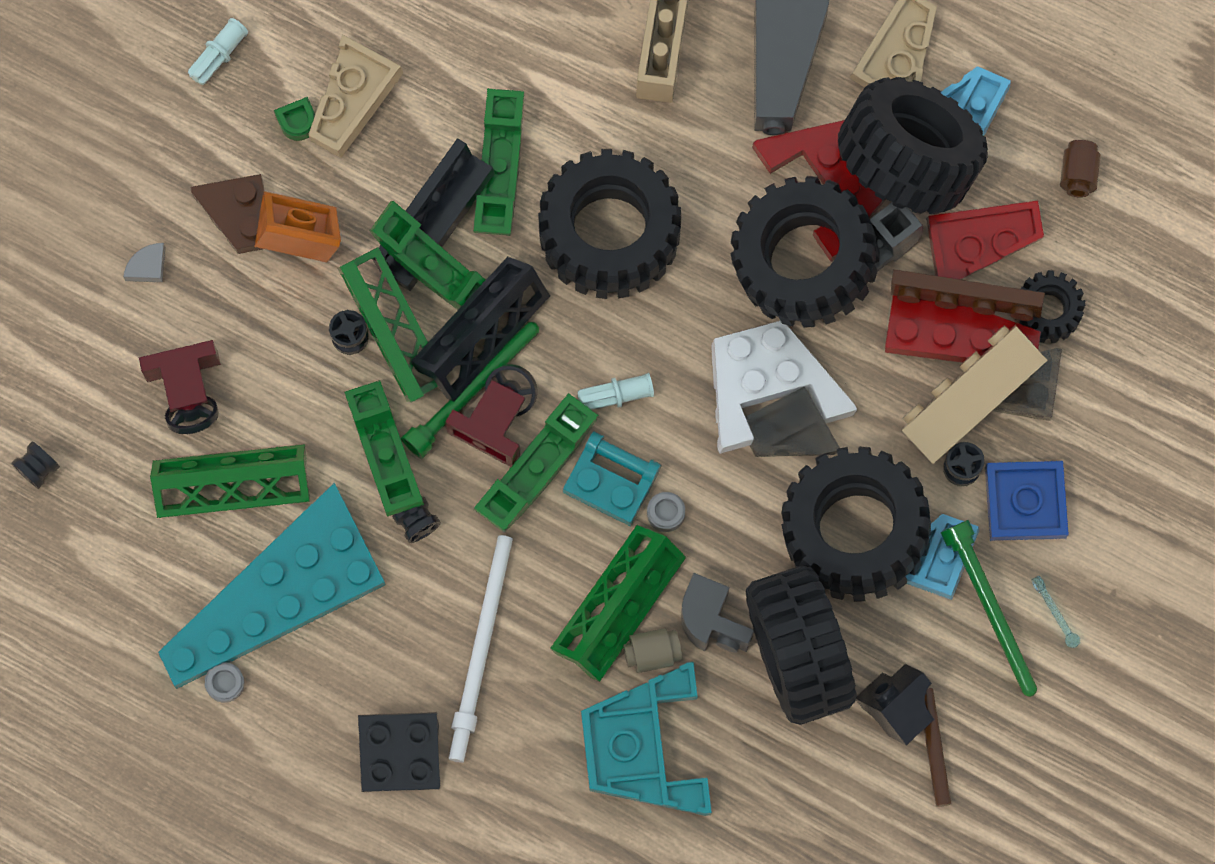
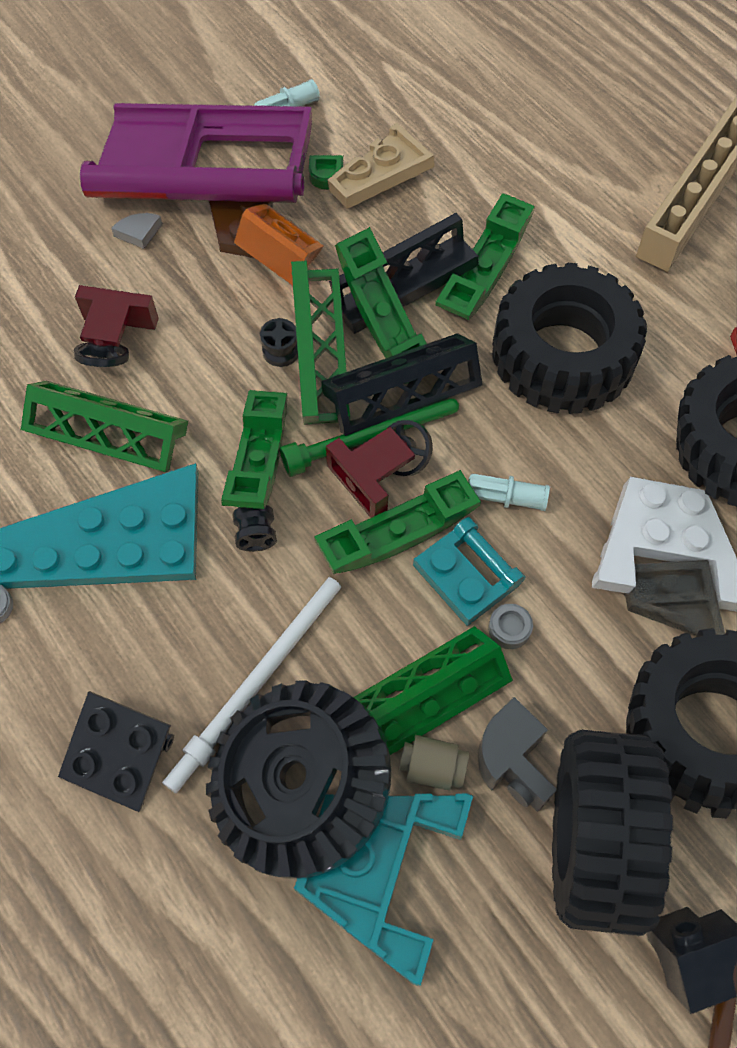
camera: 25 degrees right, 10 degrees down
none -> magenta piece [80,103,312,203]
none -> black gear [206,680,391,879]

